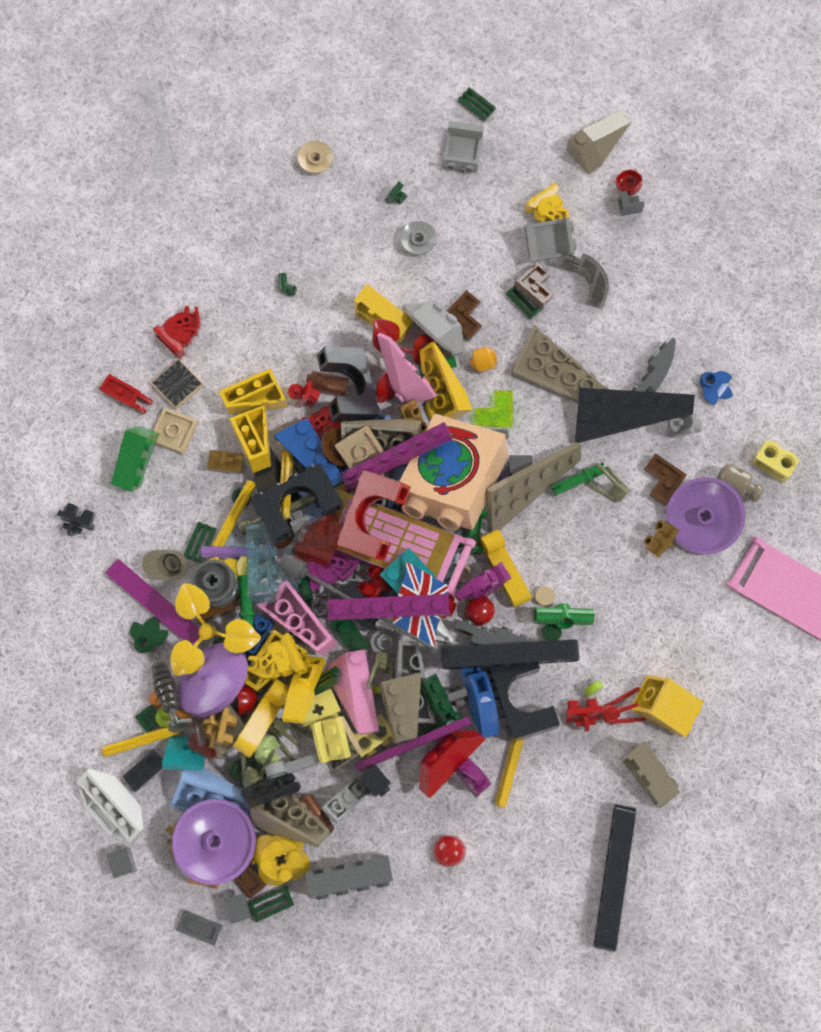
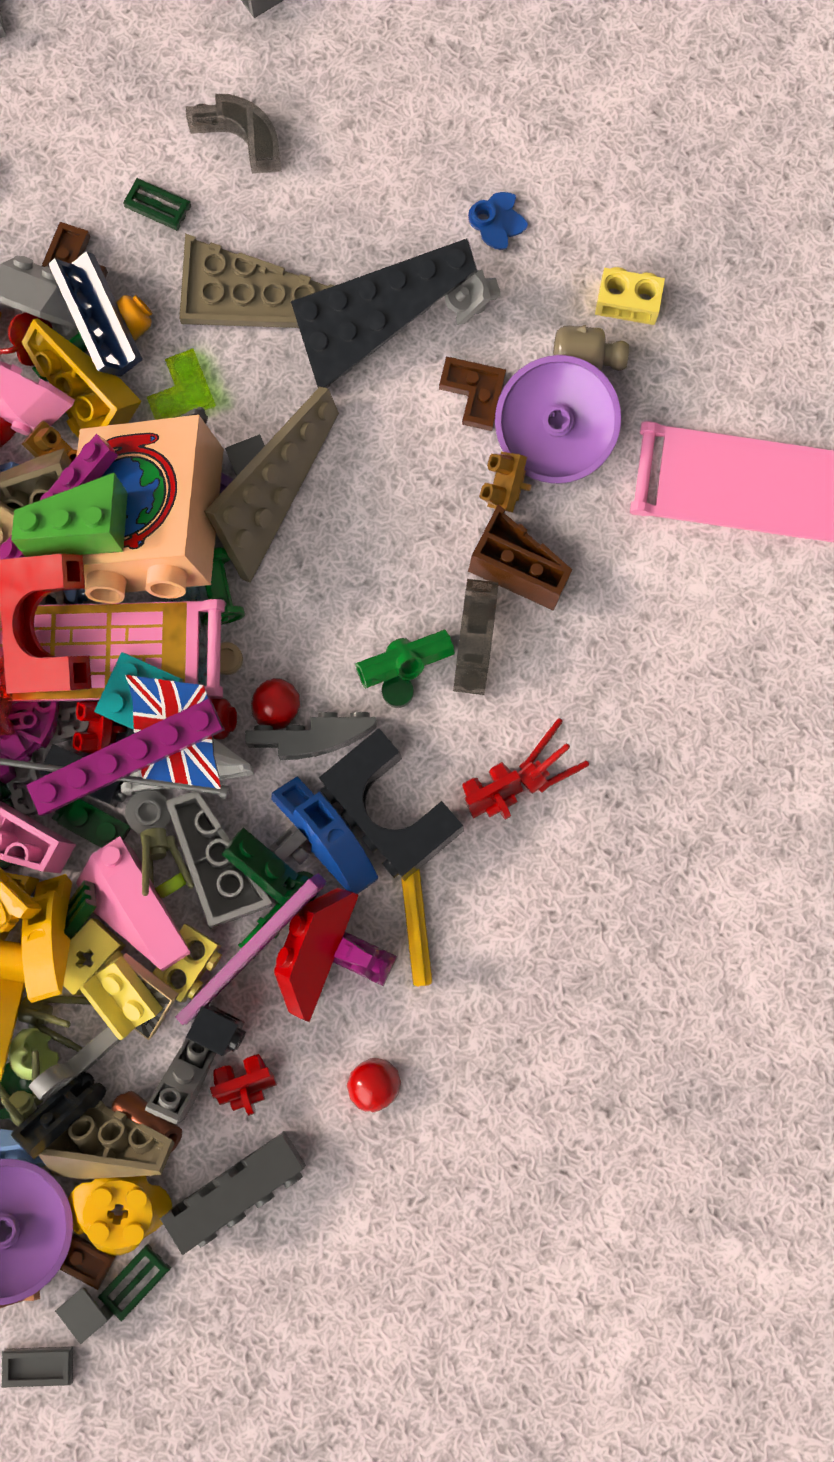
camera: 20 degrees left, 5 degrees up
dark tan wedge [379,672,421,744] -> none
black beam [441,639,580,670] -> none
magenta piece [455,562,511,602] -> none
yellow beam [479,529,532,608] -> none
plate [514,262,554,308] -> none
light grey panel [524,217,577,262] -> none
yellow piece [525,182,569,223] -> none
tan tile [535,586,555,607] -> none
green pin [551,462,607,496] -> none
lime tile [584,681,604,698] -> none
olive plant [585,463,630,502] -> none
black beam [594,804,636,952] -> none
dark tan wedge [620,741,680,808] -> none
yellow slope [630,675,704,737] -> none
dark grey slope [631,338,676,392] -> none
none -> bright green wedge [11,473,128,557]
none -> dark blue fence [49,251,143,377]
none -> red hips [210,1054,277,1116]
none -> clear smoke arch [453,579,499,695]
none -> reddish brown wedge [468,504,573,611]

